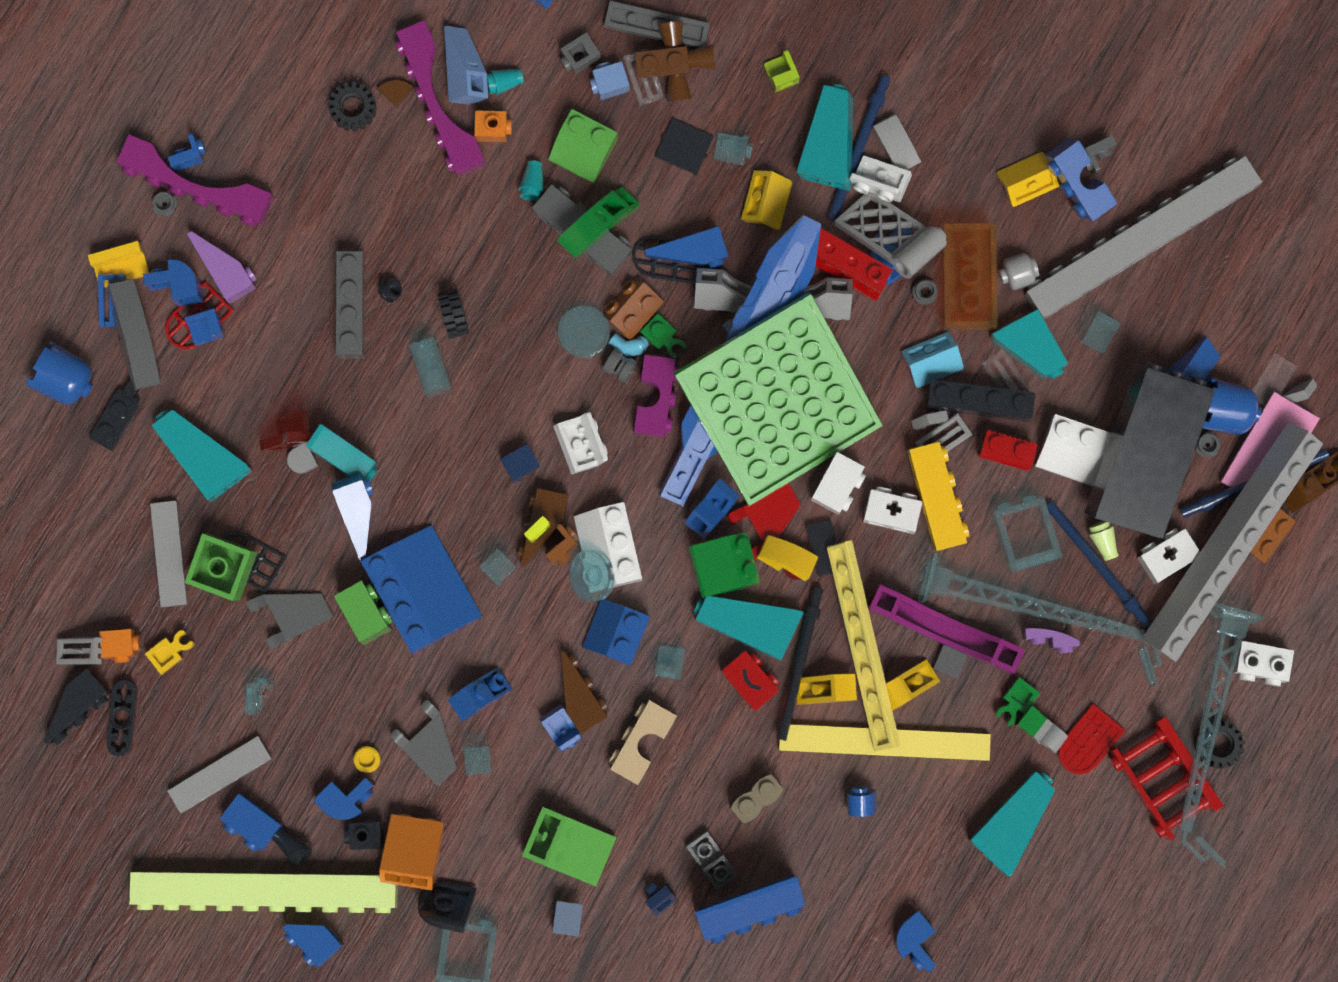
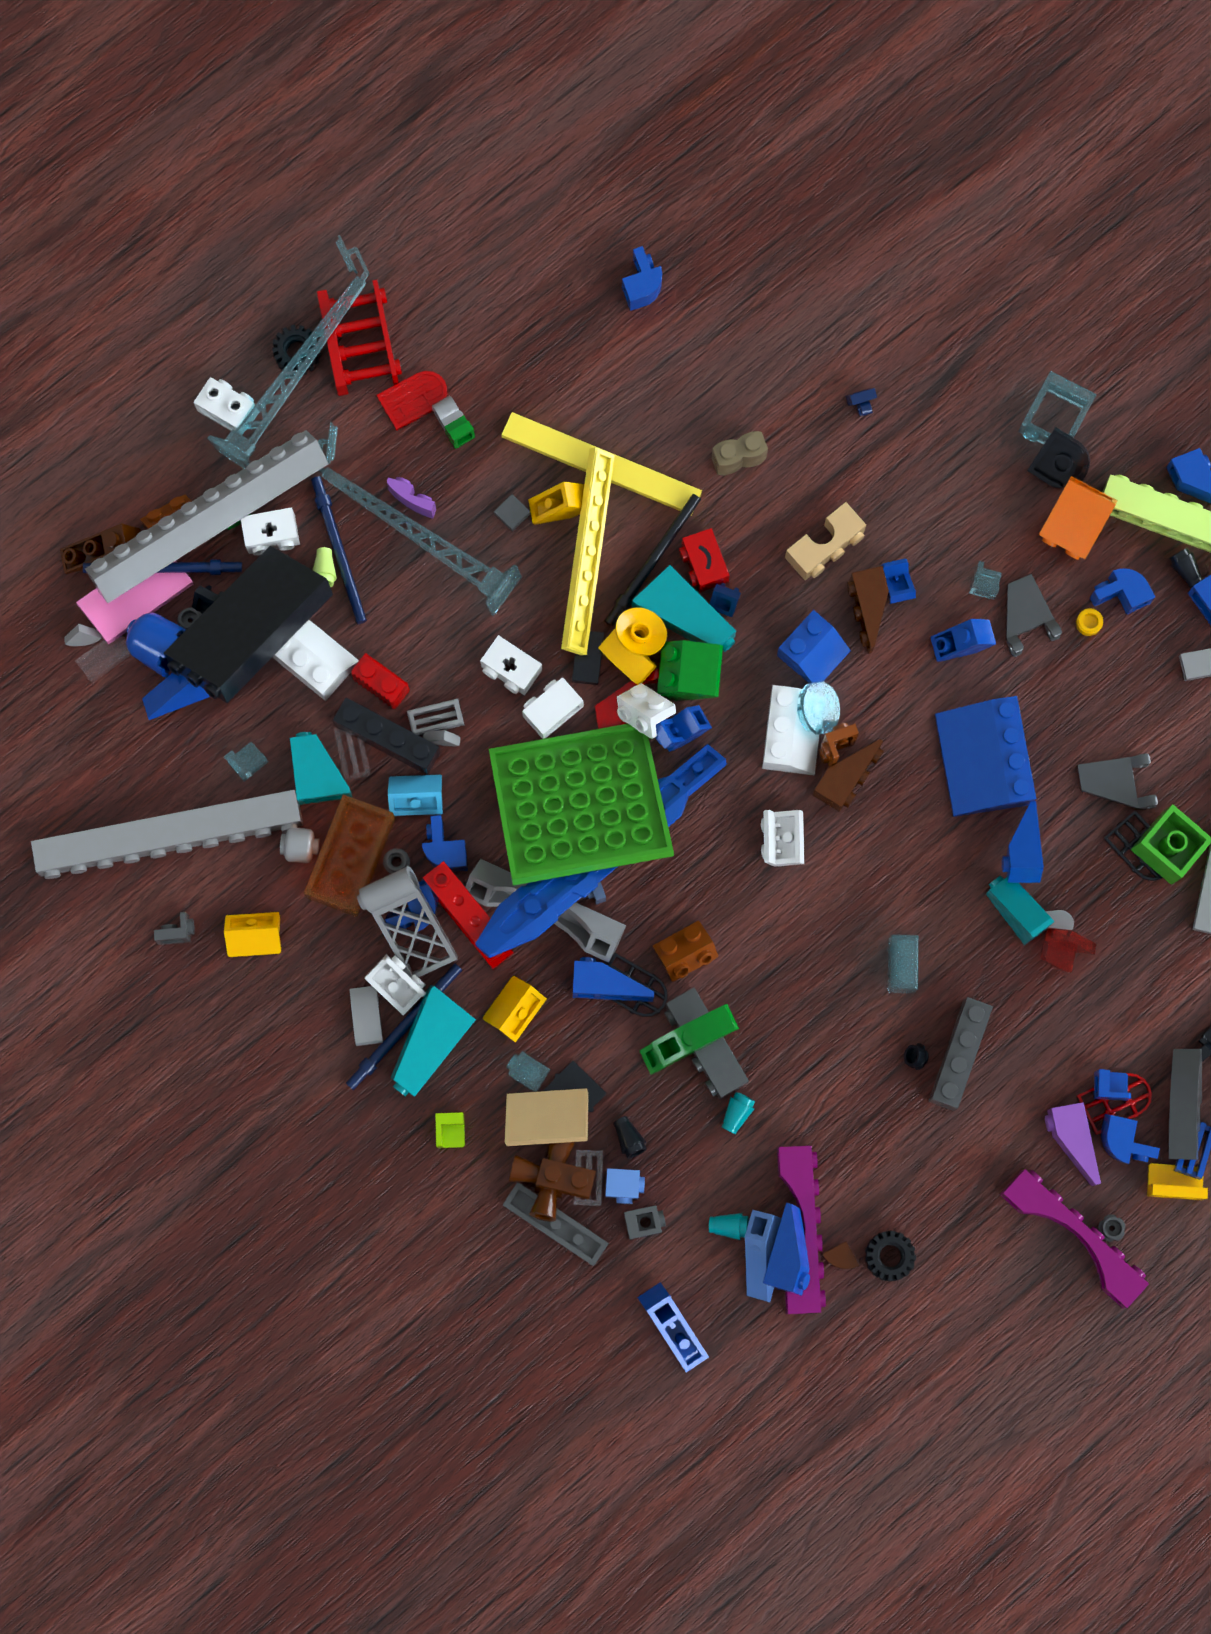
camera: 160 degrees left, 5 degrees down
teal slope [151,410,252,502] -> none
blue bracket [168,133,206,172] -> none
clear light blue bracket [245,678,276,716] -> none
bright green brick [334,581,393,645] -> none
black brick [344,822,383,850] -> none
black tyre [437,288,469,339] -> none
orange brick [474,111,512,142] -> none
clear light blue panel [479,549,516,588] -> none
dark blue panel [500,444,540,484] -> none
bright green slope [522,807,617,886] -> none
neon yellow tile [524,516,550,543] -> none
bright green slope [548,109,618,184] -> none
sand blue panel [553,900,583,936] -> none
clear light blue tile [558,306,610,359] -> none
dark grey wheel [602,348,638,384] -> none
medium azure arm [608,334,649,357] -> none
magenta arch [634,355,680,439] -> none
green plate [640,314,687,359] -> none
clear light blue panel [654,646,685,680] -> none
dark grey slope [685,830,738,891] -> none
blue slope [695,875,805,944] -> none
yellow slope [797,674,857,705] -> none
blue plate [847,786,877,817] -> none
magenta arch [868,585,1025,675] -> none
yellow brick [907,442,969,551] -> none
teal slope [969,771,1055,877] -> none
clear light blue window [991,494,1062,574] -> none
green plate [995,677,1040,726] -> none
arch [1045,137,1117,222] -> none
none -> black tile [192,585,224,614]
none -> blue brick [422,815,468,872]
none -> tan tile [505,1088,588,1146]
none -> black cone [613,1116,647,1159]
none -> yellow dish [615,608,667,656]
none -> white bracket [617,683,676,739]
none -> dark blue tile [709,583,741,617]
none -> blue slope [763,1203,810,1296]

